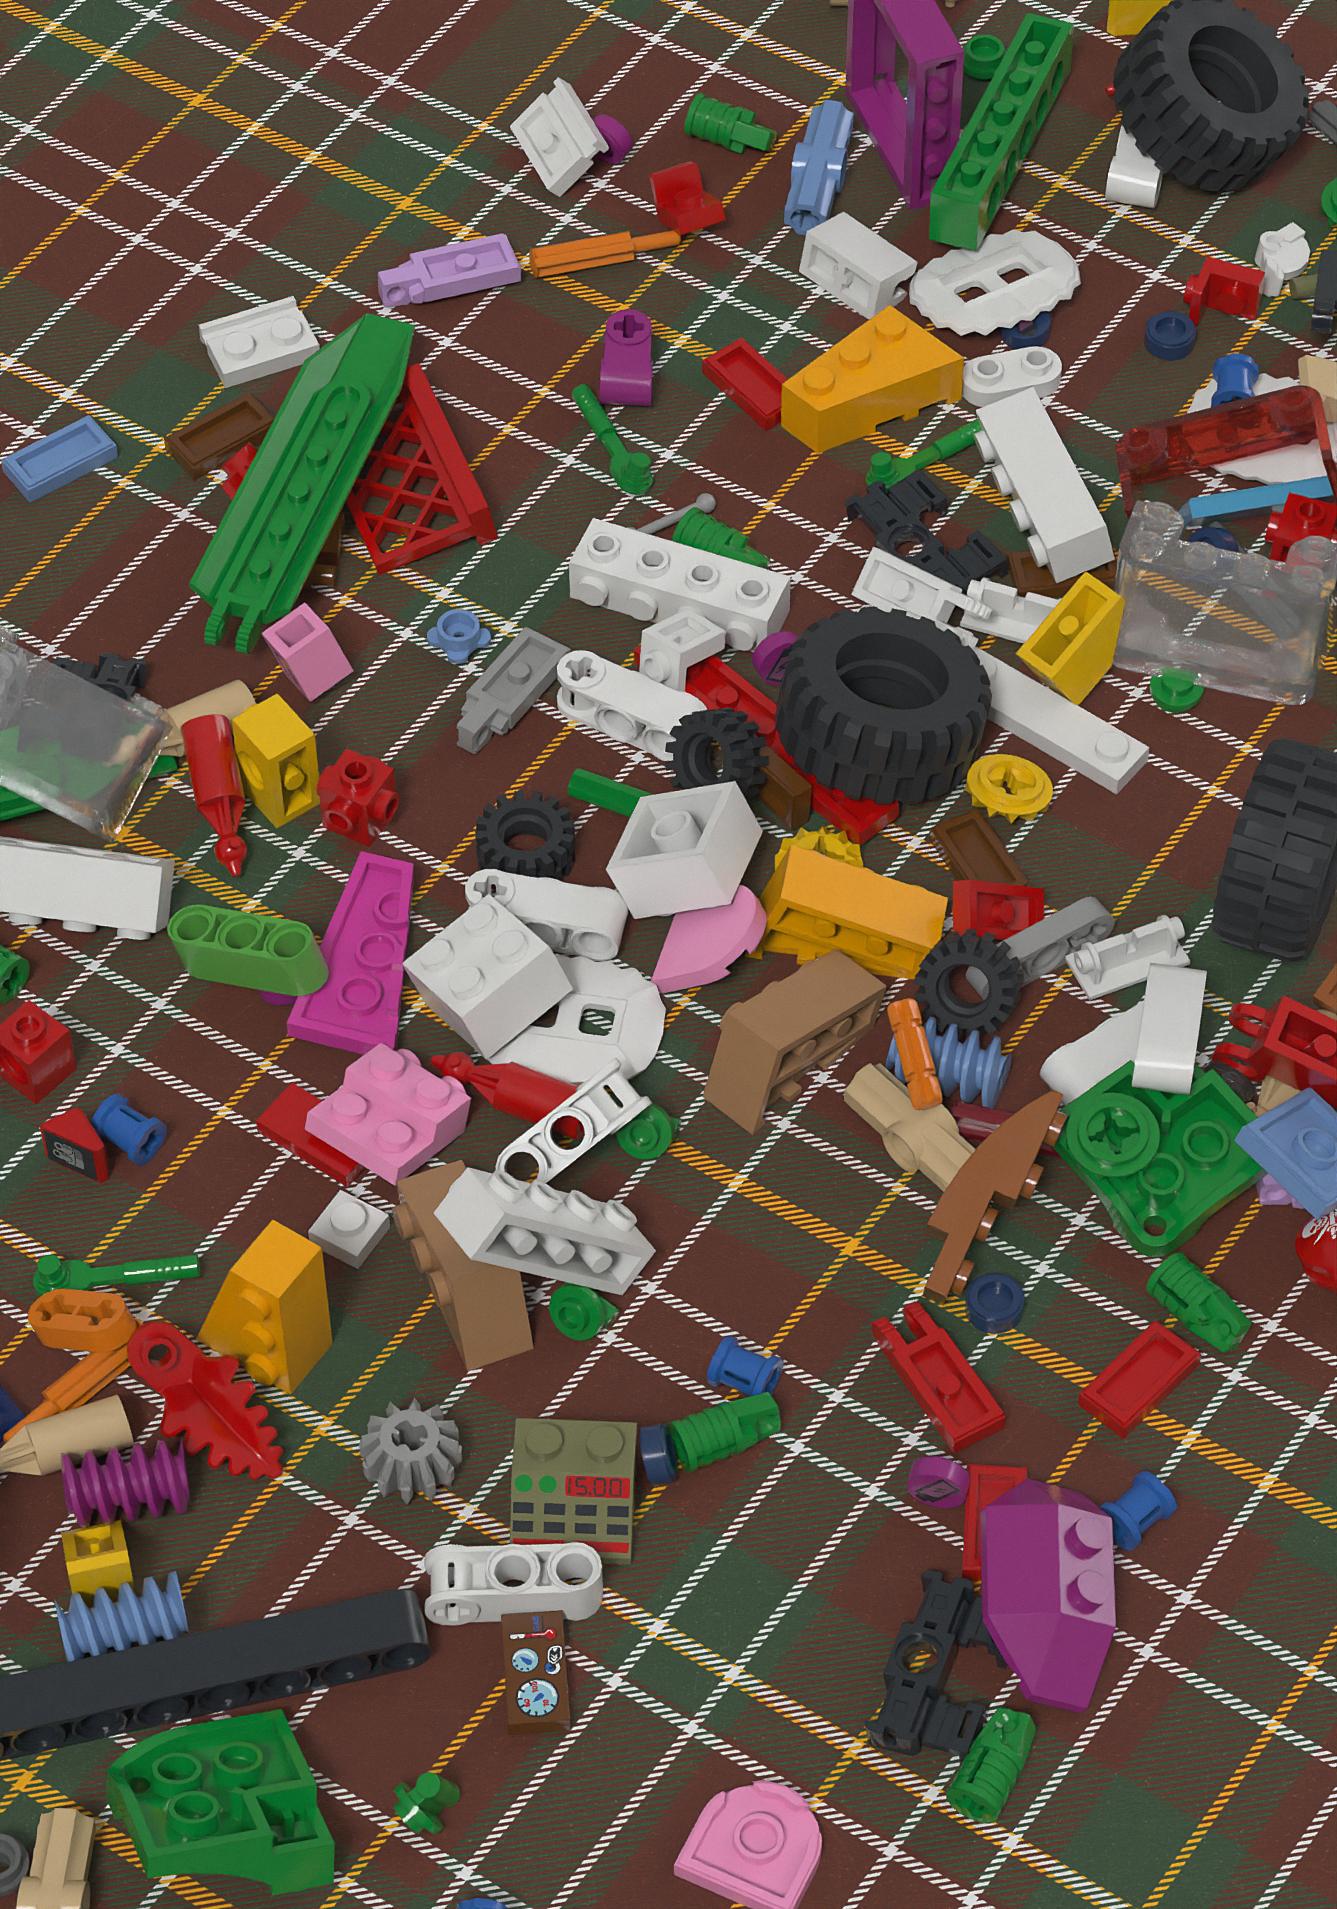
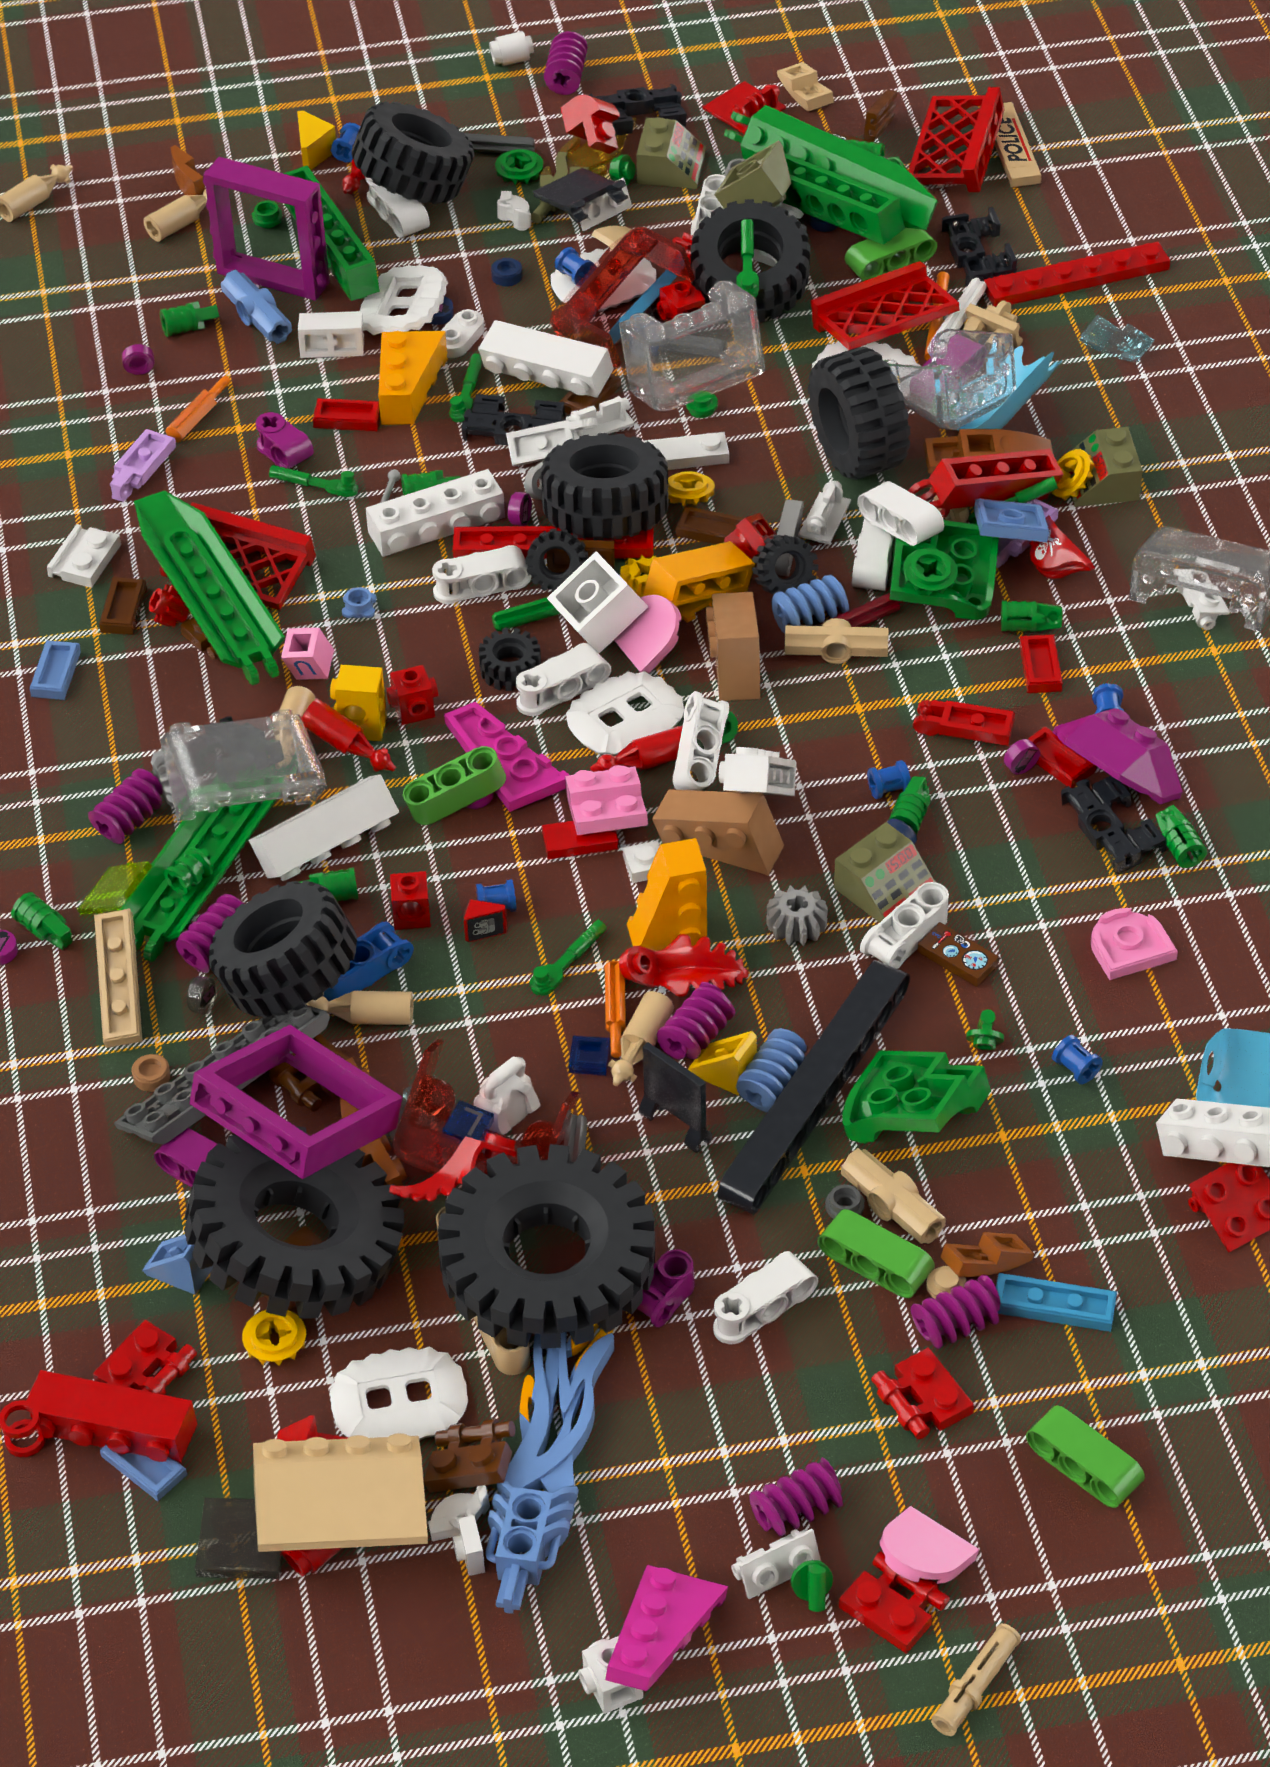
camera: 45 degrees left, 5 degrees down
orange beam [28,1289,136,1352] -> none
white brick [402,893,573,1060] -> none
light grey hinge [457,627,571,754] -> none
white plate [510,77,609,197] -> none
green plate [549,1282,620,1341] -> none
white bracket [639,608,726,692] -> none
red bracket [649,161,726,235] -> none
orange axle [887,998,943,1110] -> none
dark orange slope [923,1090,1068,1306] -> none
dark blue tile [965,1273,1025,1334] -> none
yellow slope [1016,571,1126,705] -> none
red bracket [1183,256,1265,326] -> none

